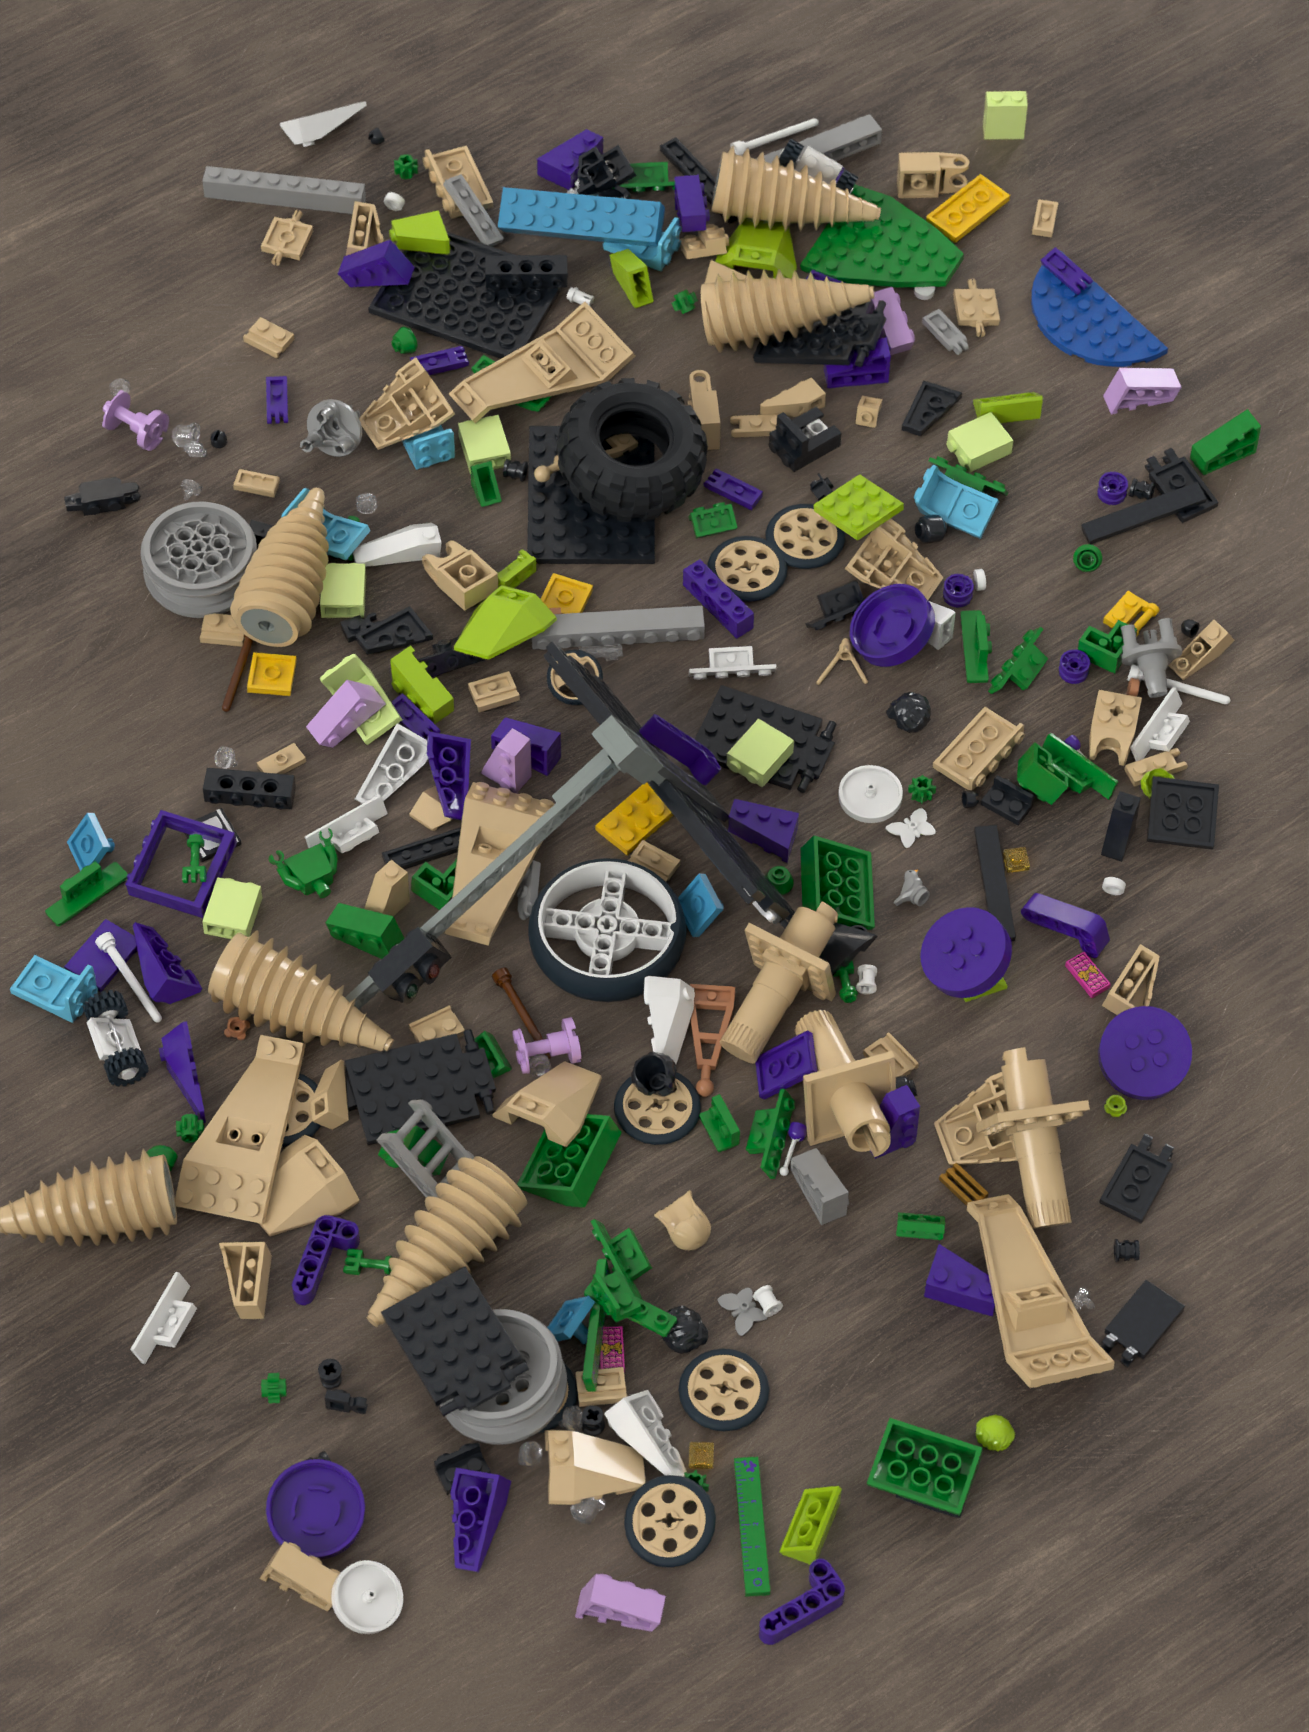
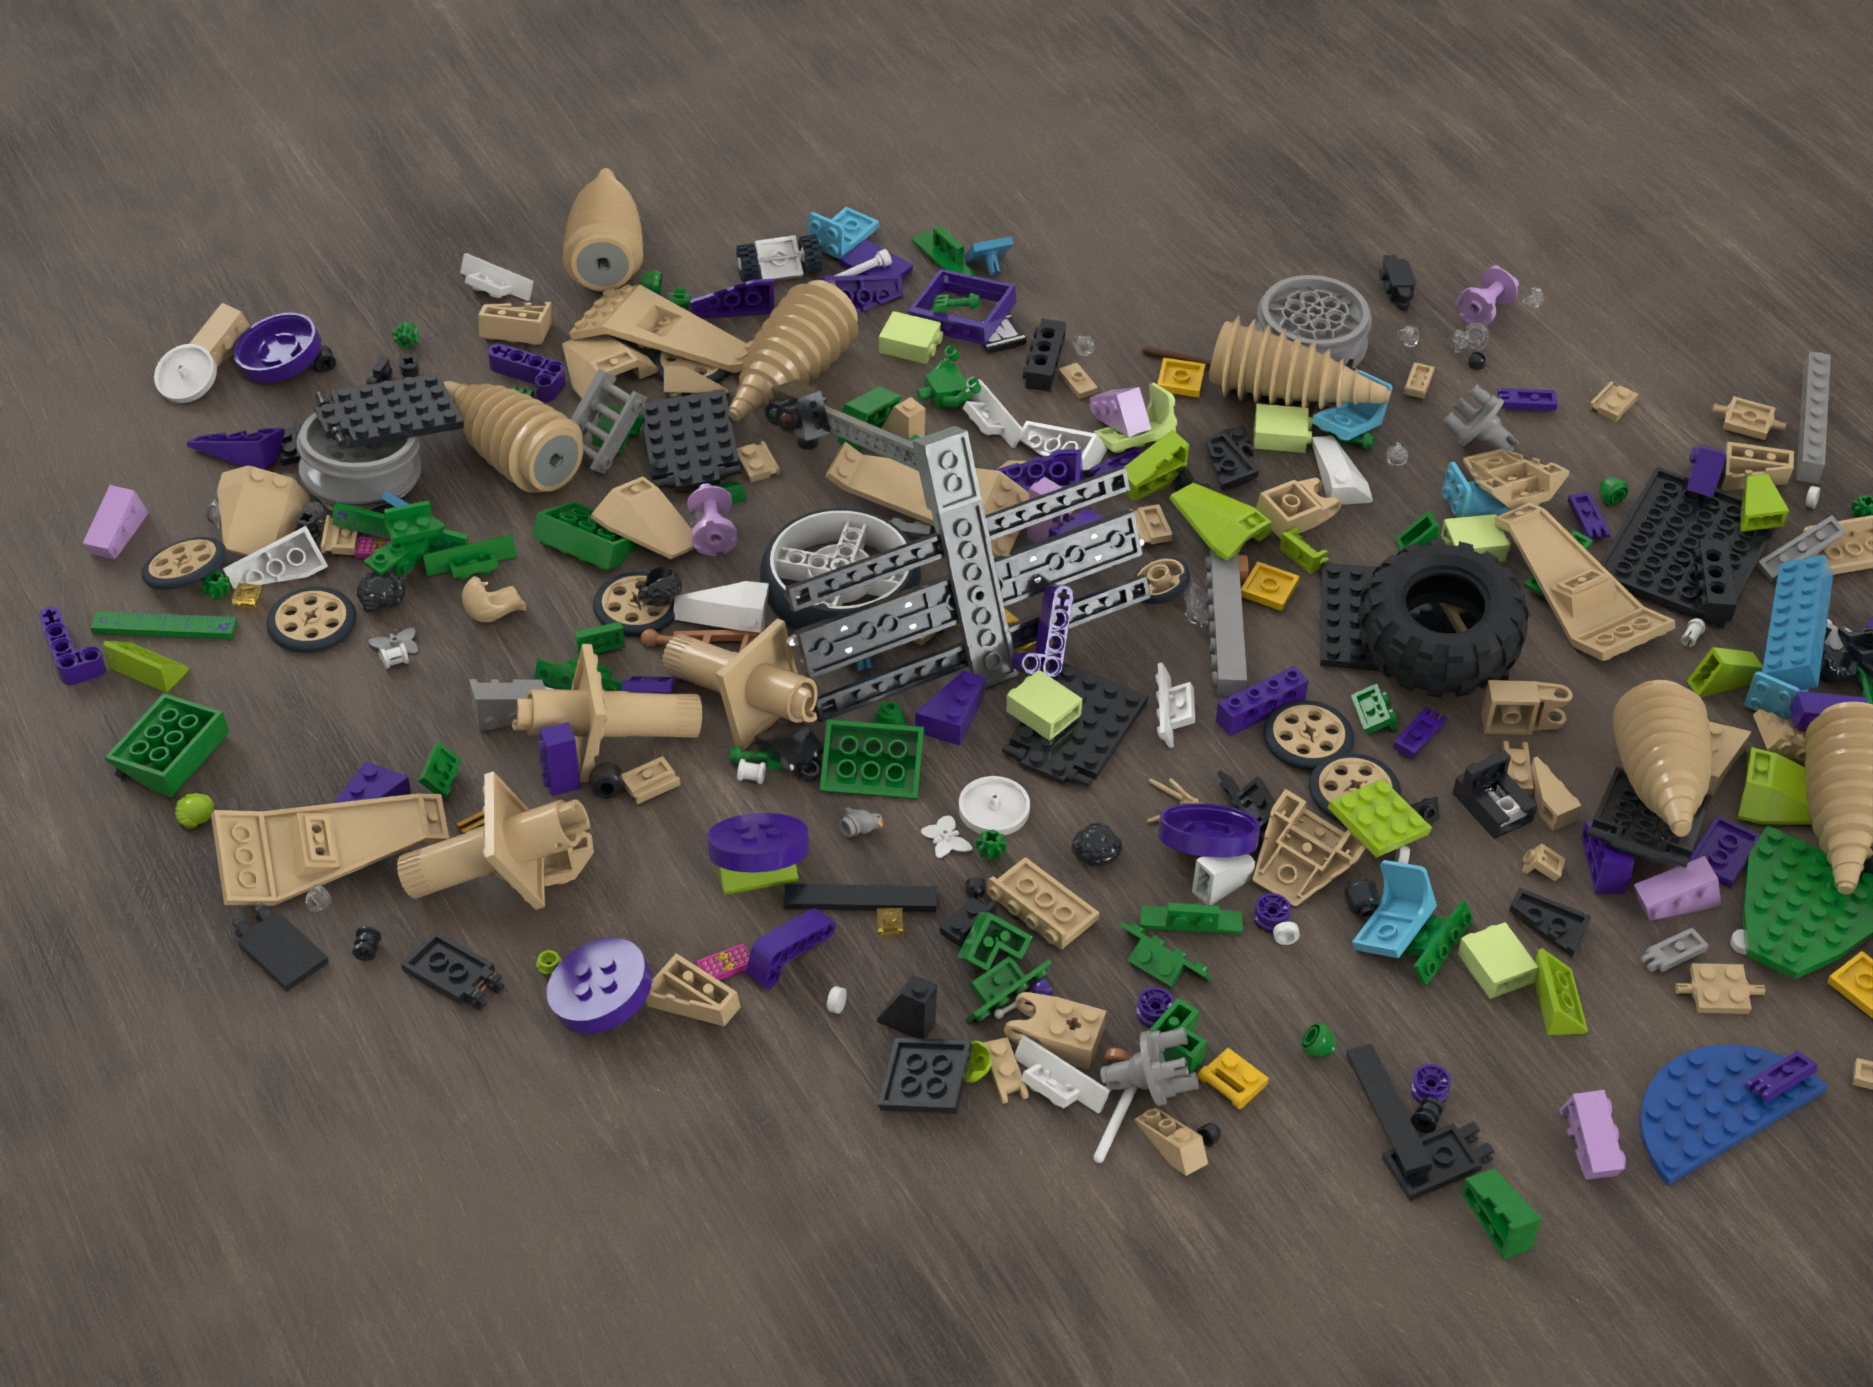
camera: 95 degrees right, 10 degrees down
reddish brown piece [492,967,551,1059] -> none

